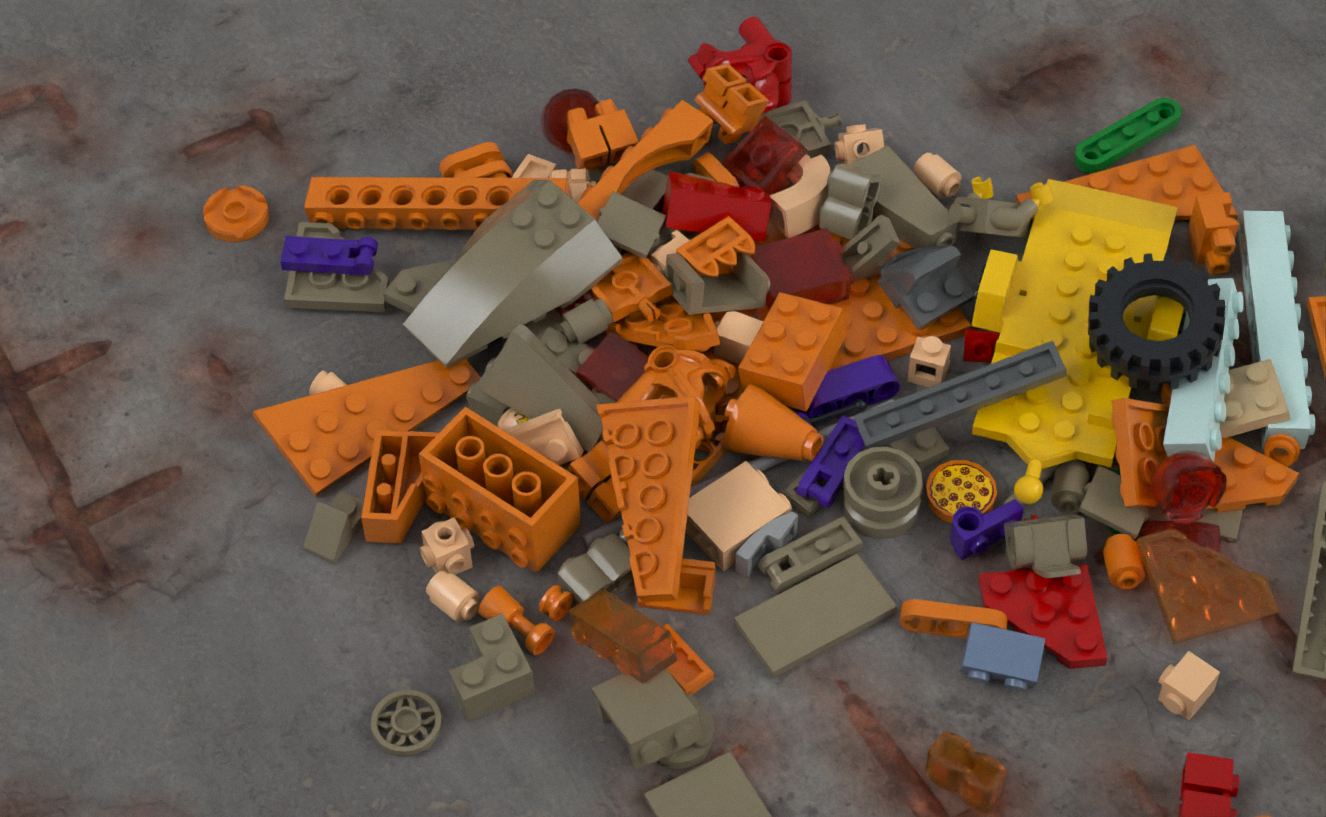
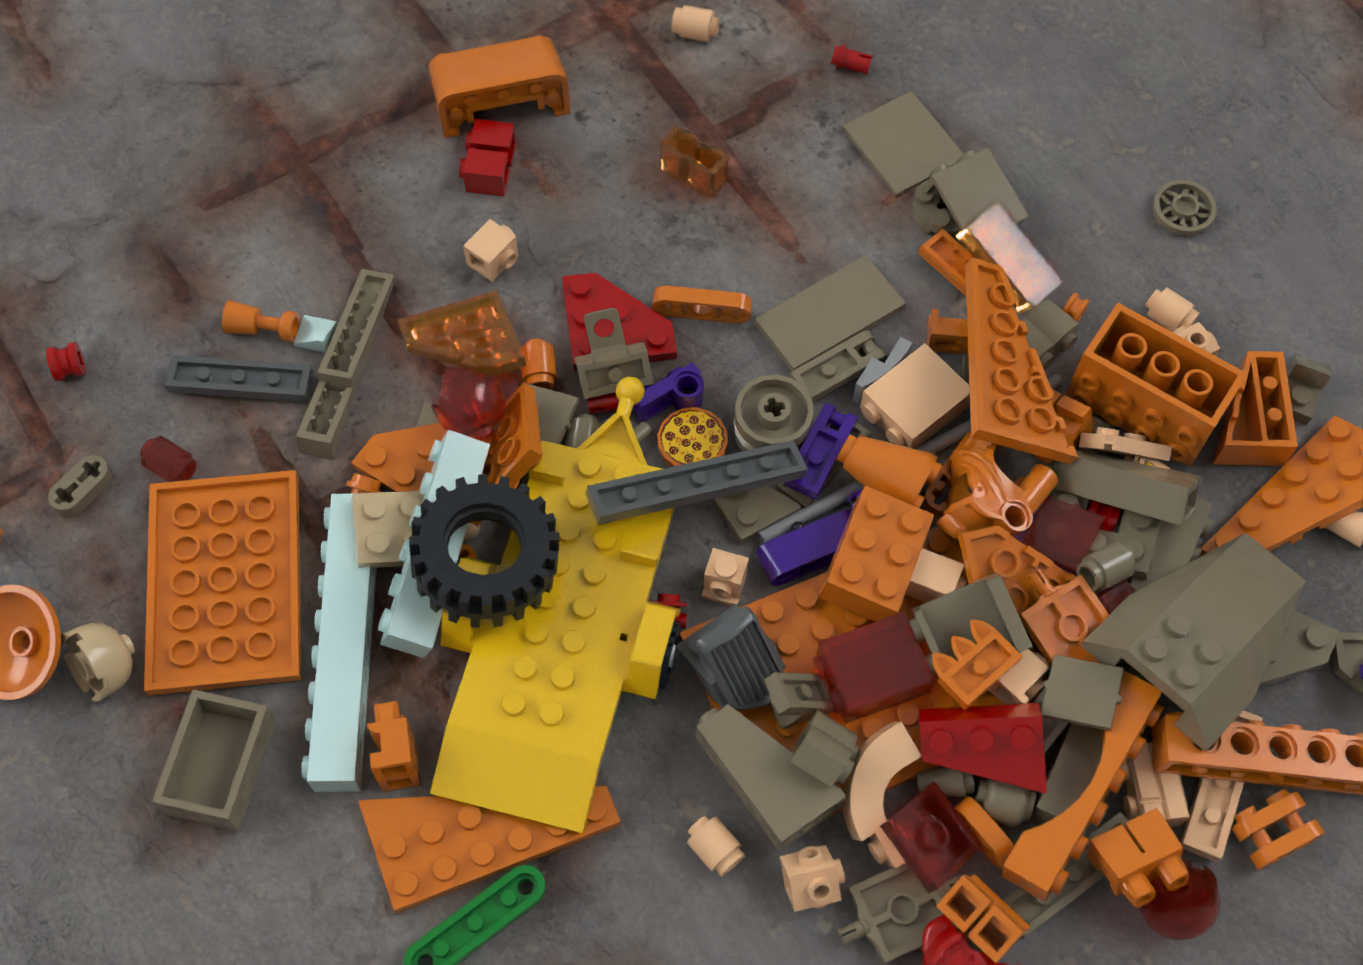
camera: 175 degrees right, 10 degrees up
dark tan brick [449,613,535,722] -> none
orange piece [478,585,555,656] -> none
dark tan torso [948,176,1053,238] -> none
sand blue brick [960,622,1046,691] -> none

